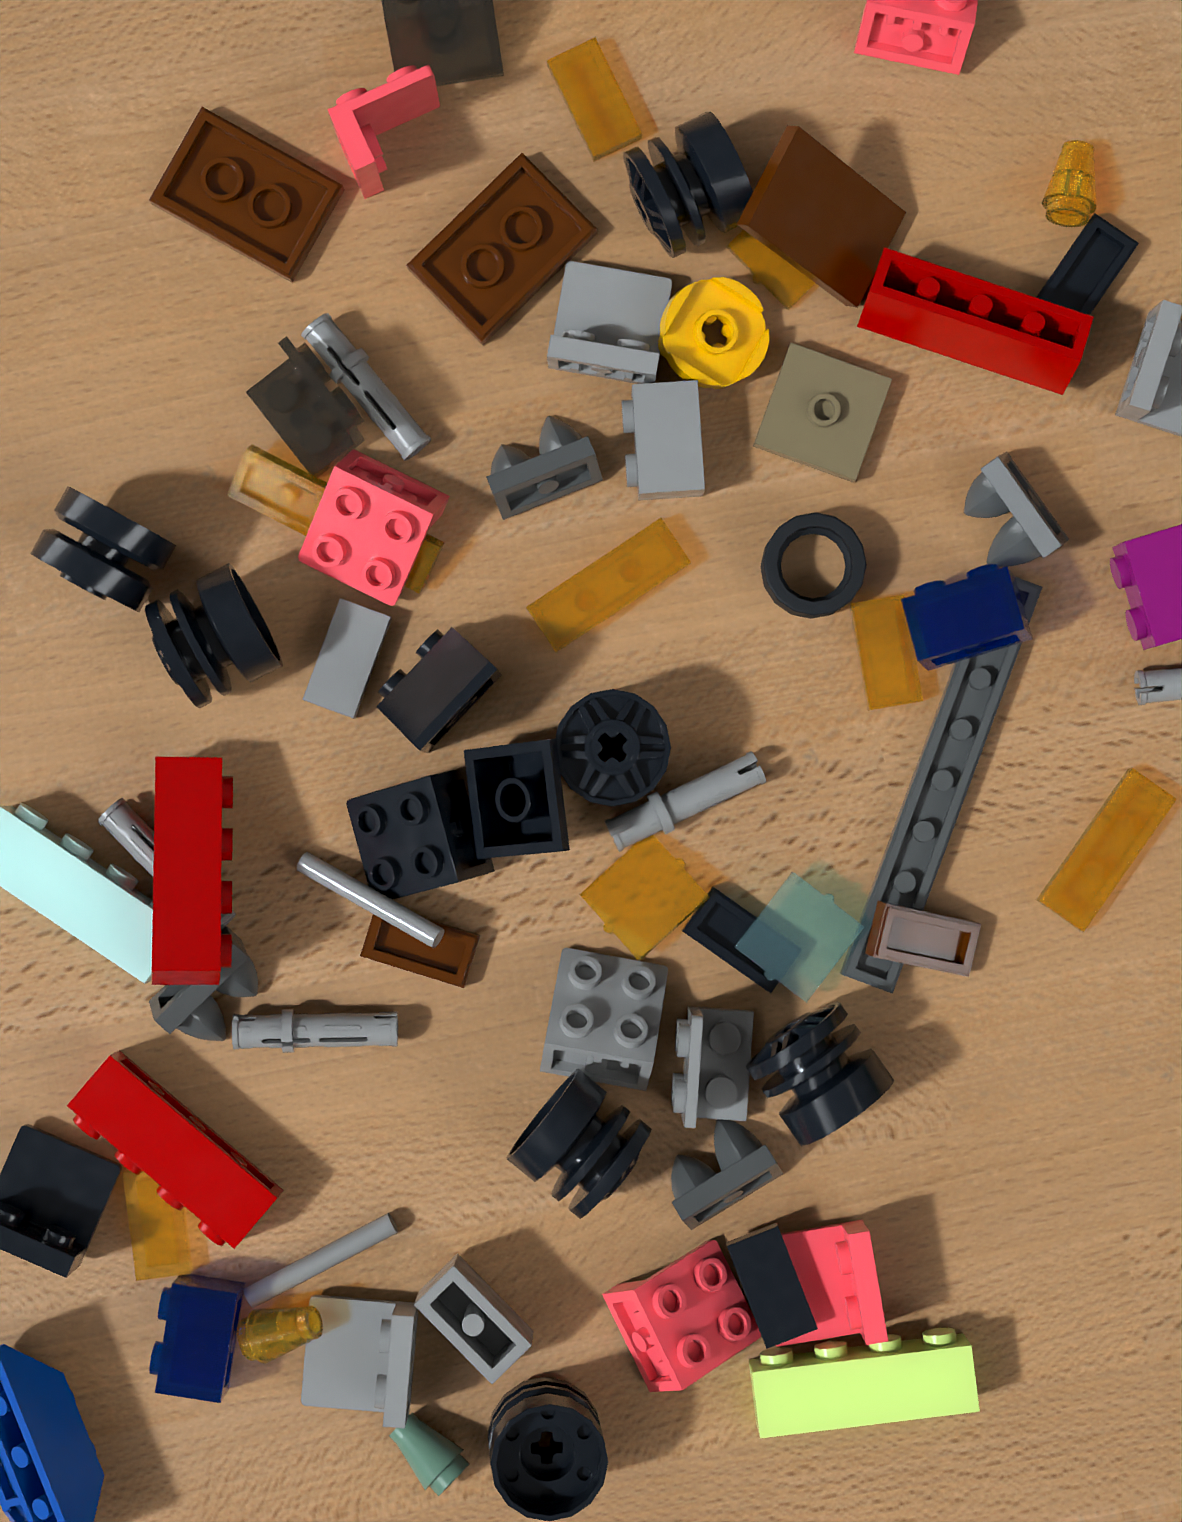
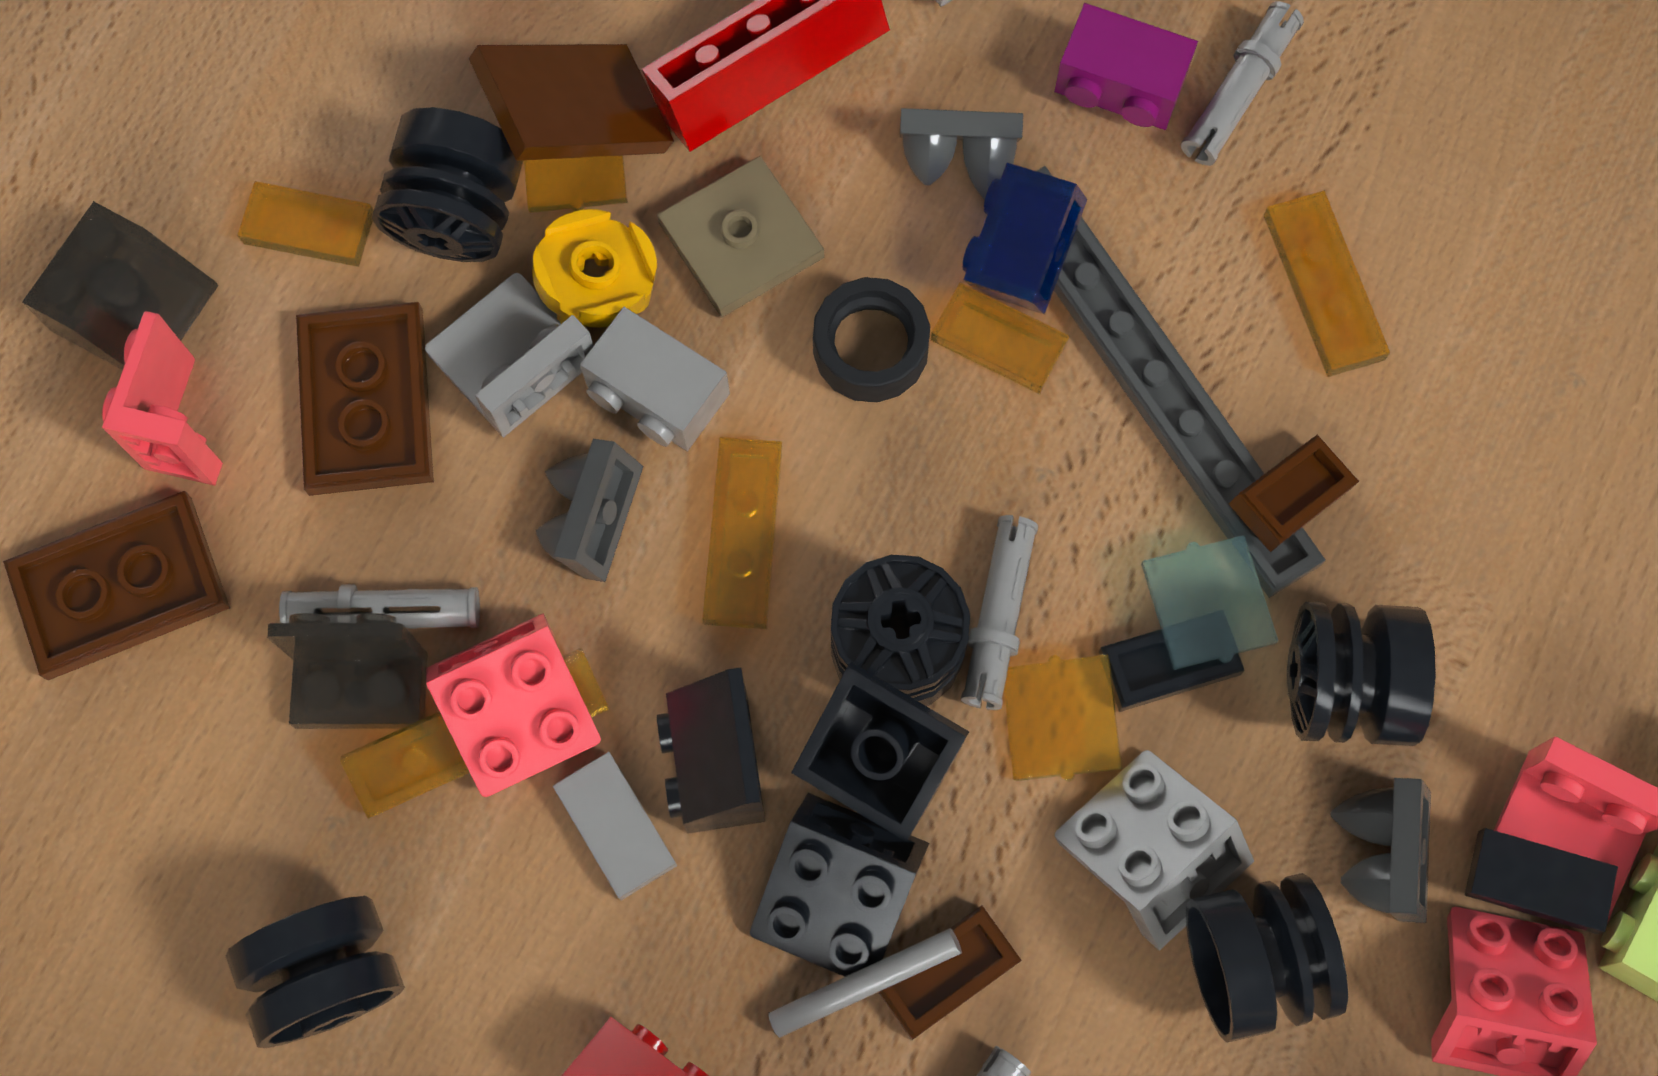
camera: 55 degrees left, 15 degrees down
black wheel [145,563,283,708] -> none
light grey bracket [671,1006,754,1128] -> none

